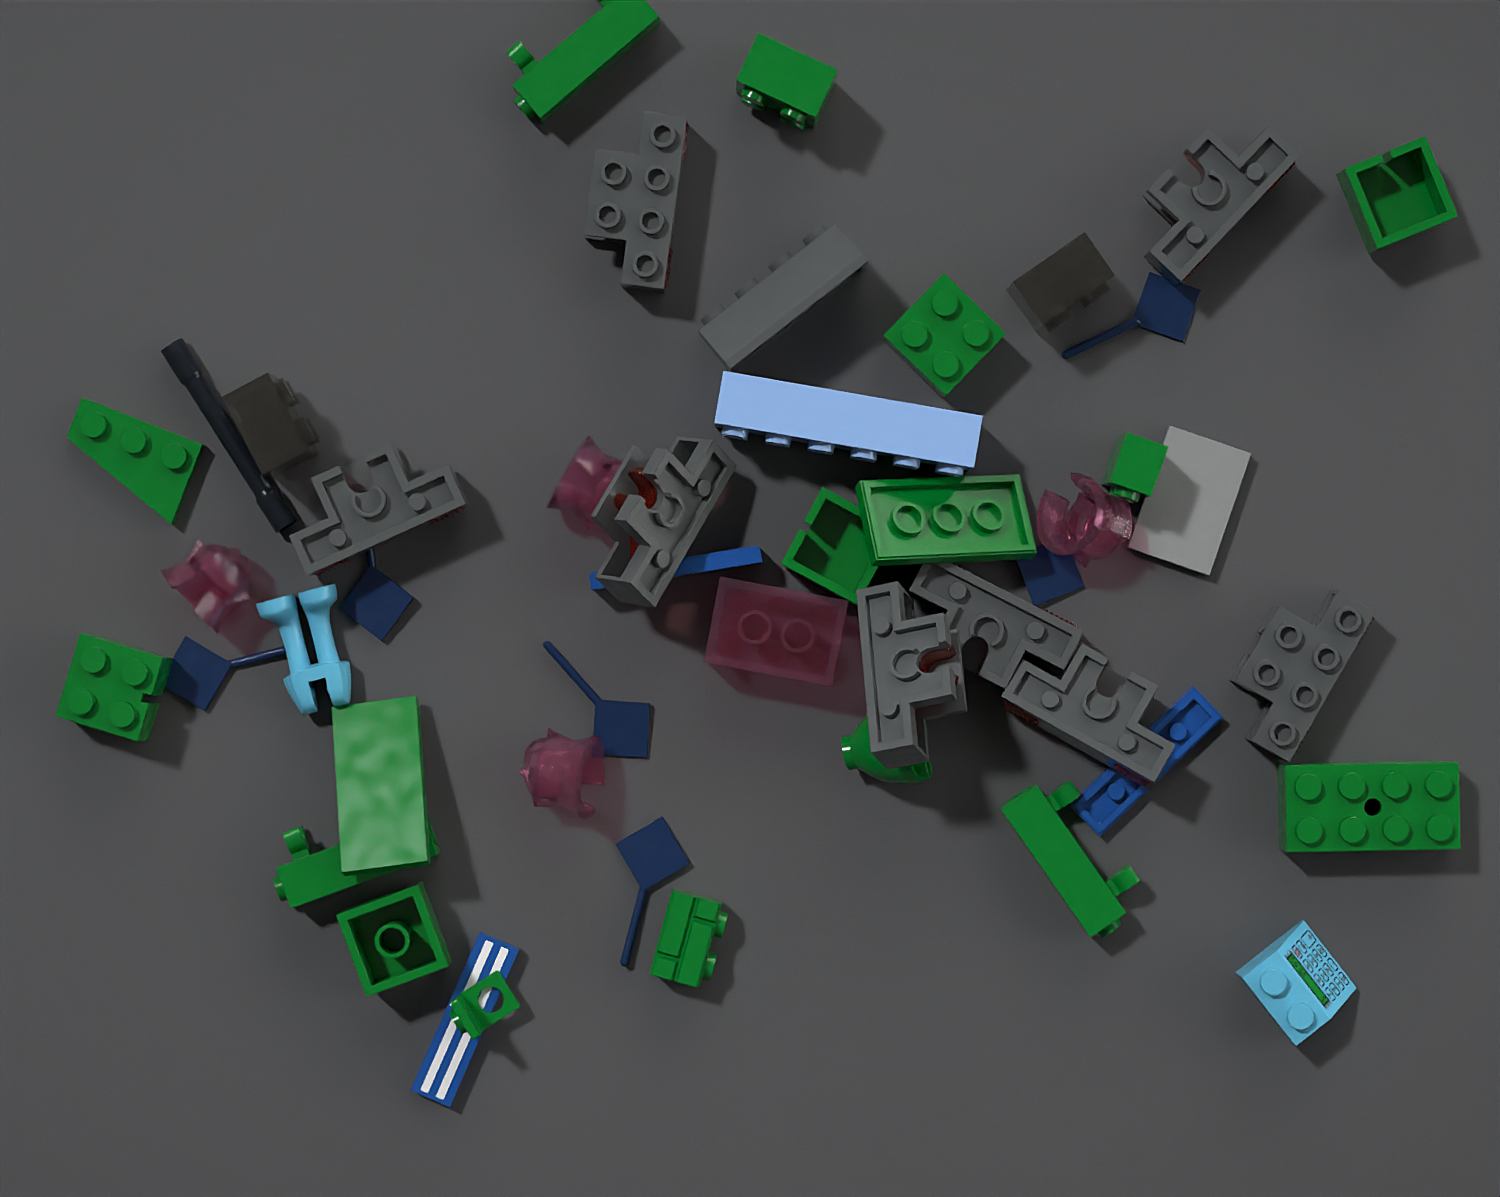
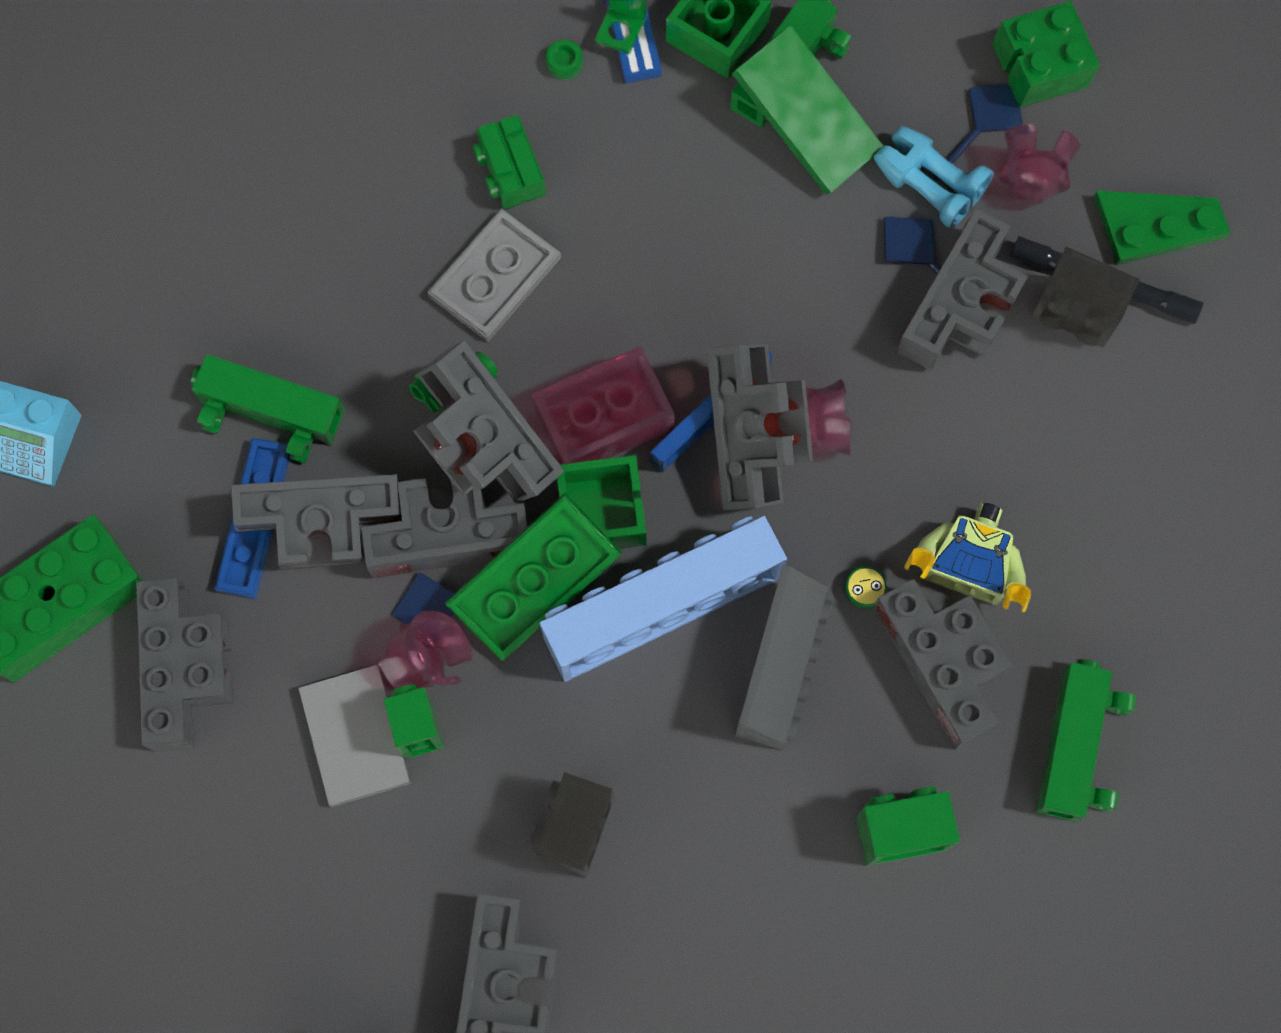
camera: 145 degrees right, 15 degrees down
clear pink helmet [519,728,605,819] -> none
dark blue piece [543,641,650,758] -> none
dark blue piece [615,816,690,967] -> none
green brick [882,273,1006,398] -> none
dark blue piece [1061,272,1201,359] -> none
none -> light grey tile [427,208,561,342]
none -> green tile [546,40,583,80]
none -> tile [845,567,887,609]
none -> torso [904,502,1032,612]

